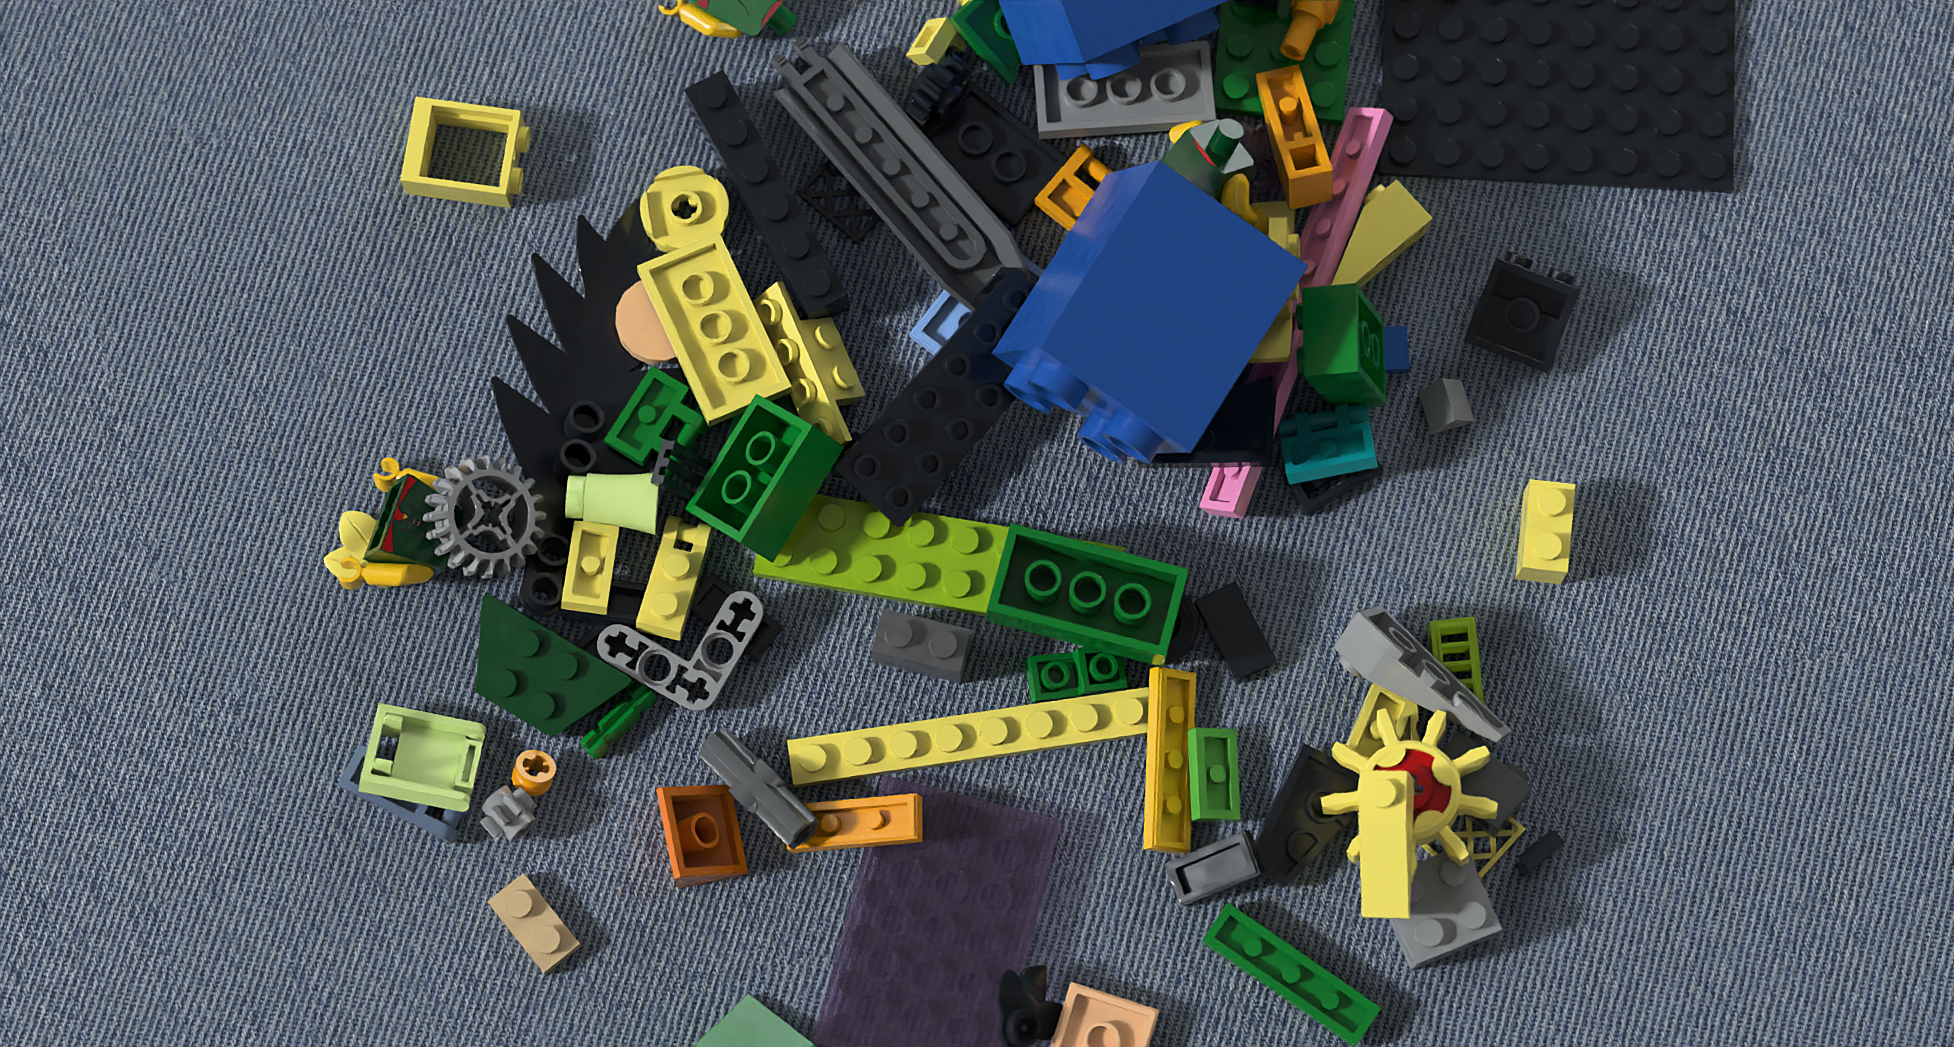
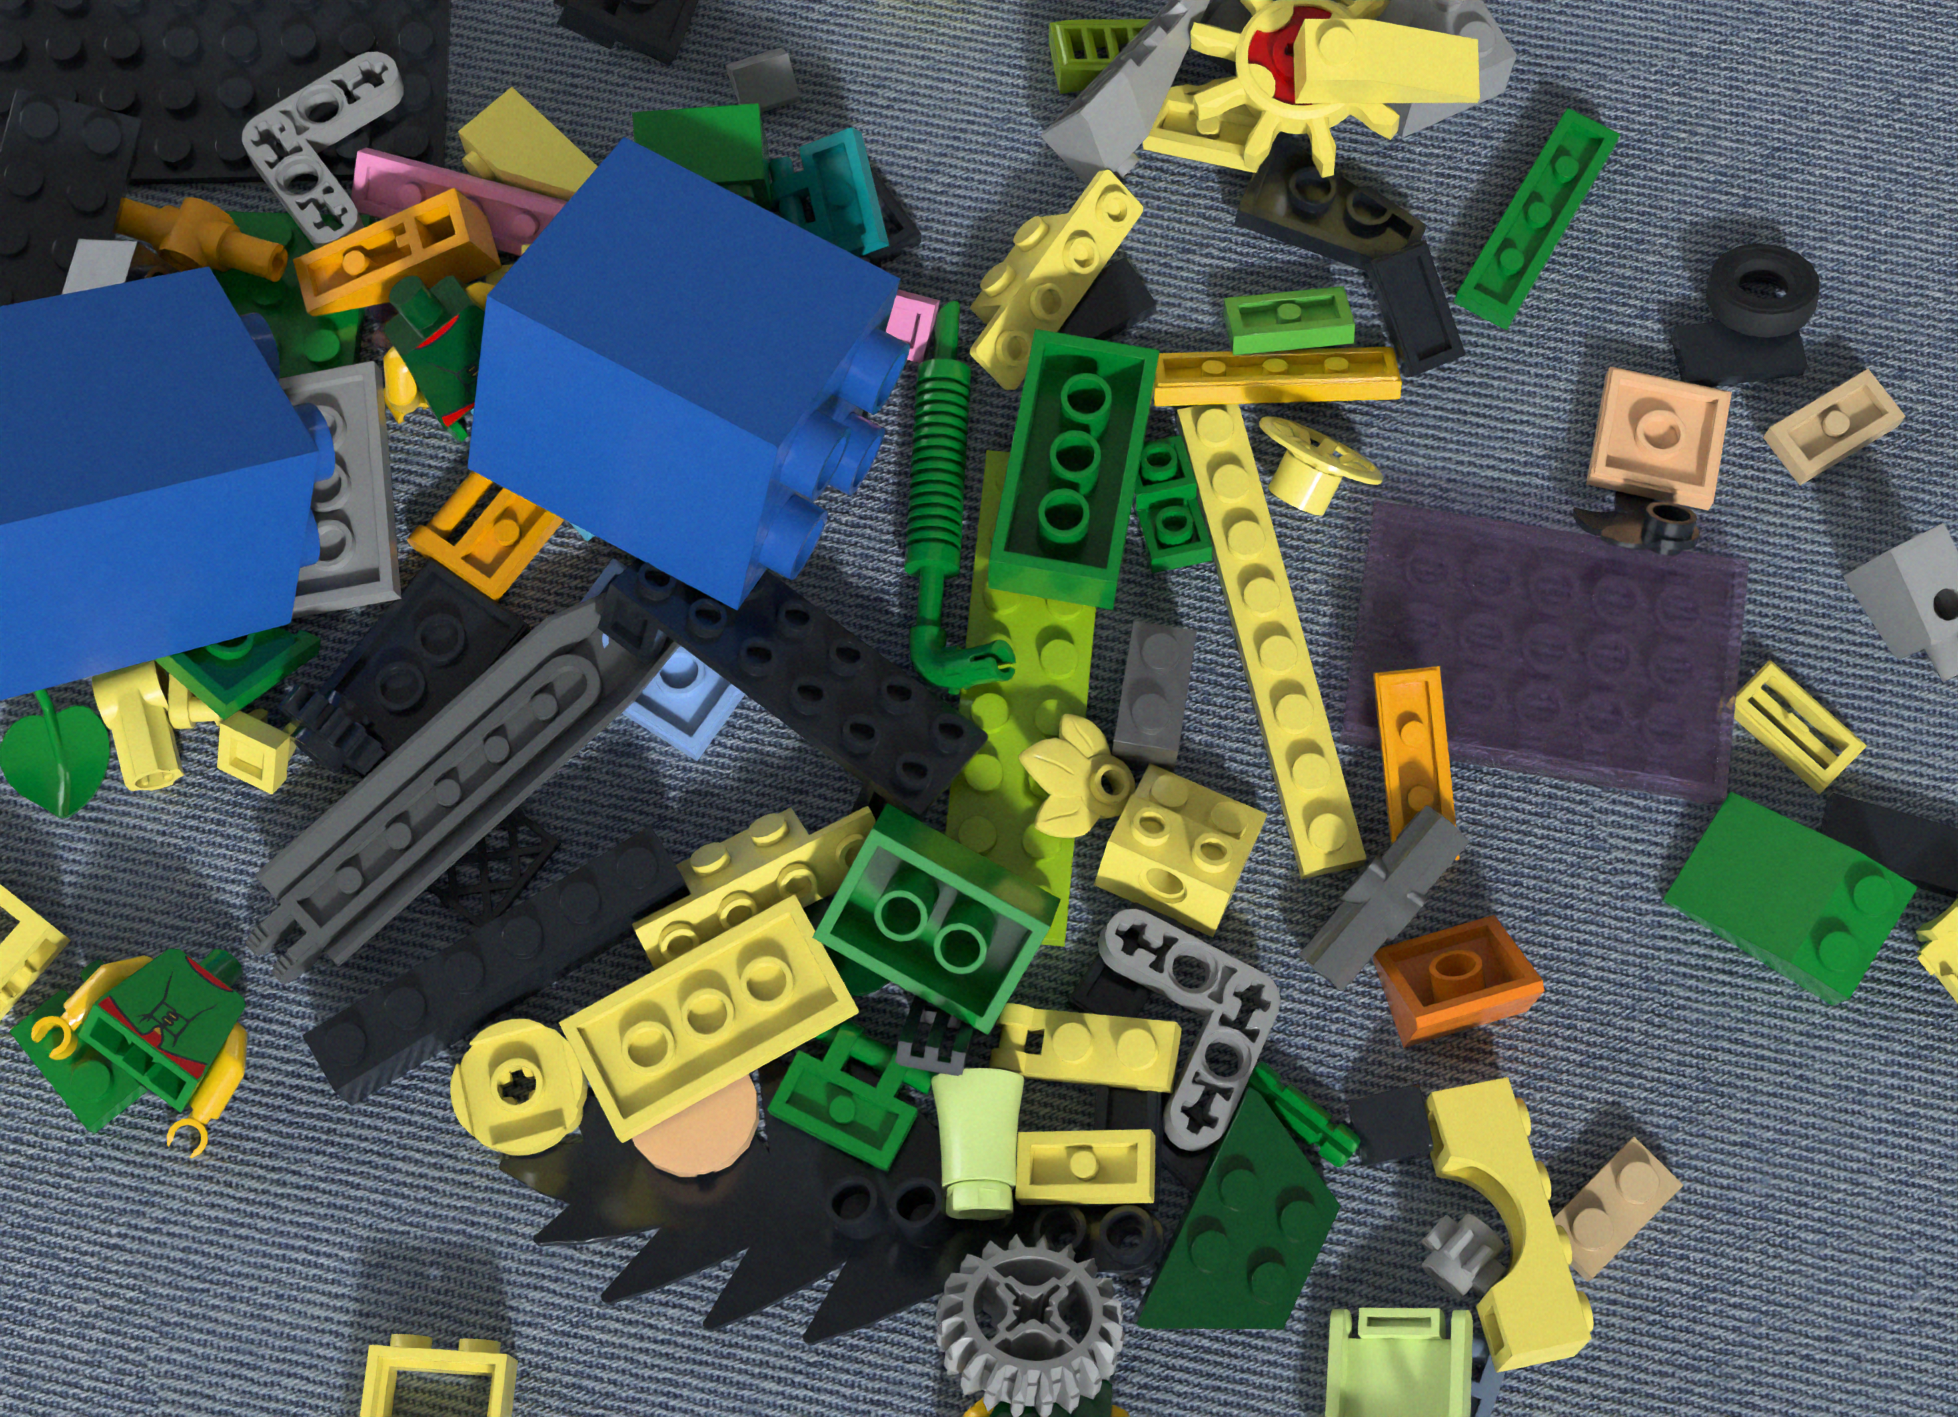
camera: 95 degrees left, 5 degrees down
light orange bush [511,750,556,796] -> none
none -> light grey beam [242,52,404,249]
none -> green piece [904,300,1016,695]
none -> light yellow bracket [970,170,1143,390]
none -> light yellow plate [1018,714,1136,838]
none -> light yellow brick [1094,763,1267,937]
none -> light yellow wheel [1259,417,1384,516]
none -> black slope [1348,1084,1434,1168]
none -> light yellow arch [1424,1077,1594,1373]

